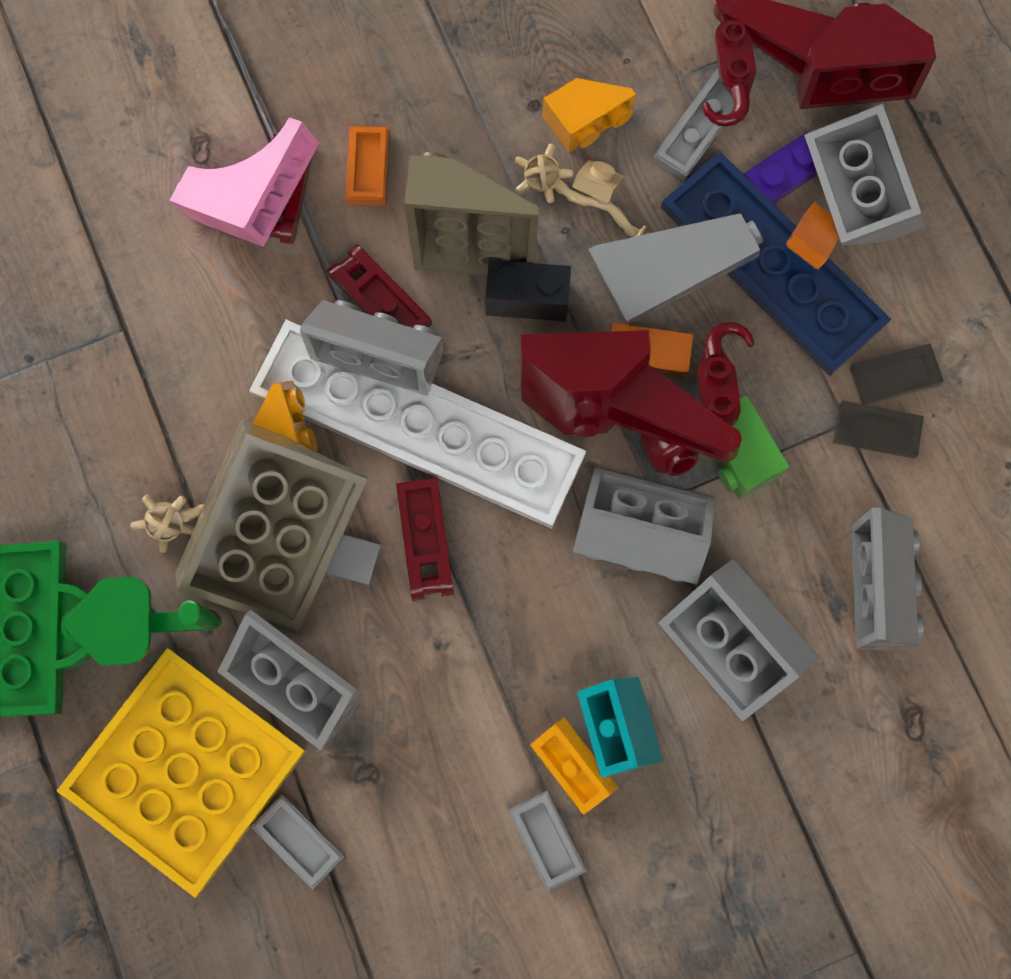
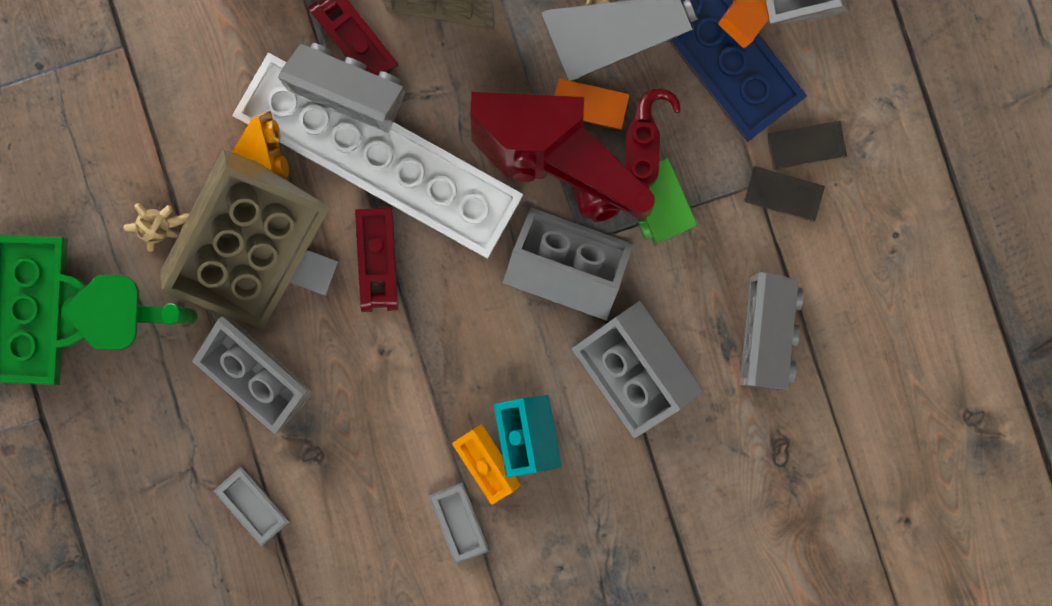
camera: 10 degrees right, 10 degrees up
yellow plate [57,648,307,898] -> none
black brick [485,260,571,322] -> none

